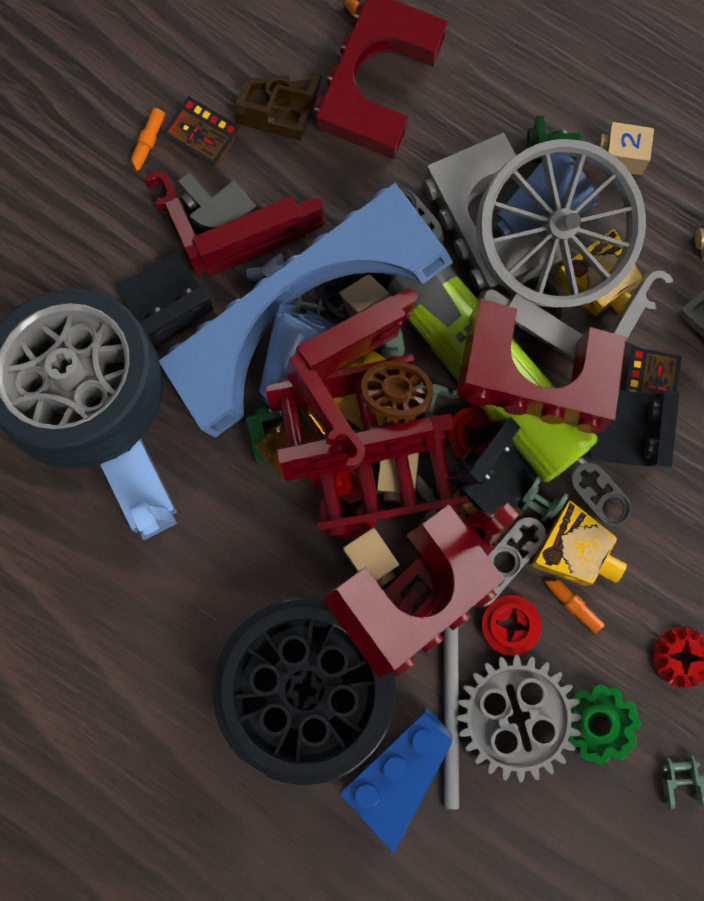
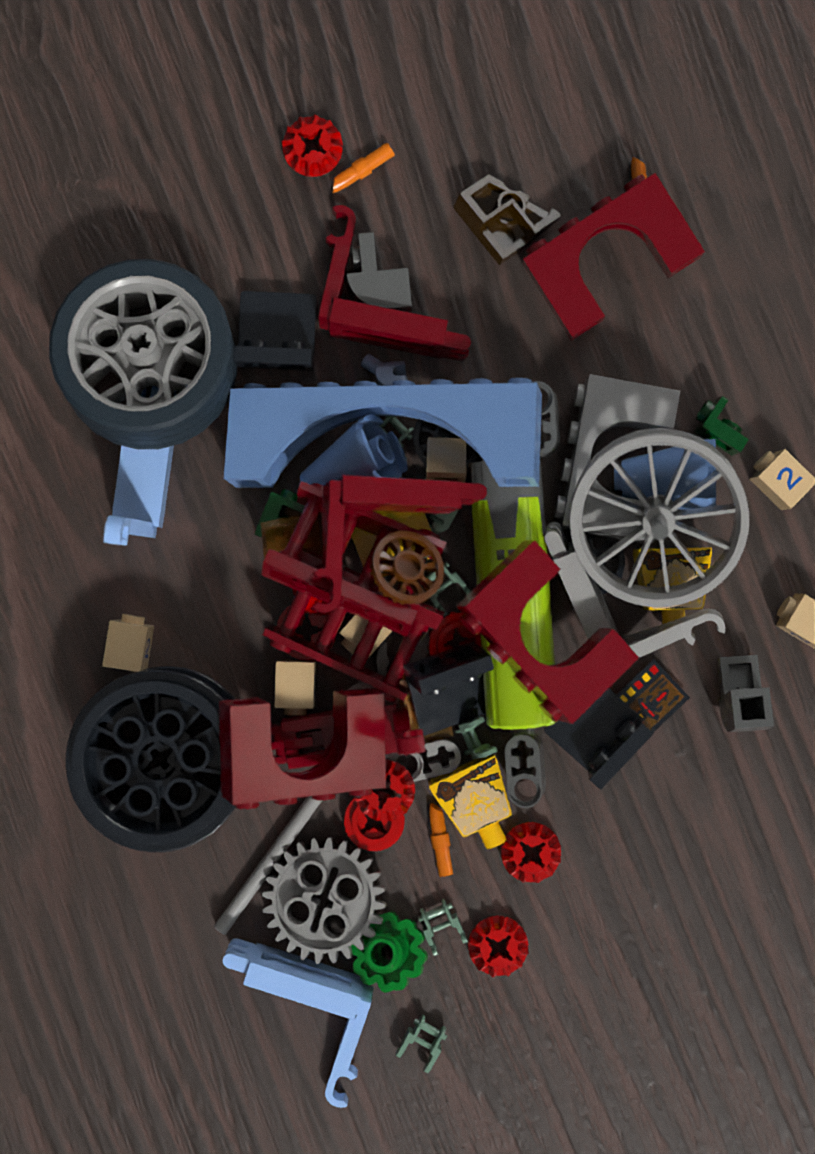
camera: 35 degrees right, 10 degrees up
piece [162,96,240,166] -> none
blue wedge [340,706,453,853] -> none
none -> tan brick [102,614,154,672]
none -> light blue hinge [223,938,374,1108]
none -> red gear [282,114,343,177]
none -> red gear [354,760,415,821]
none -> sand green piece [418,899,468,956]
none -> red gear [501,822,561,883]

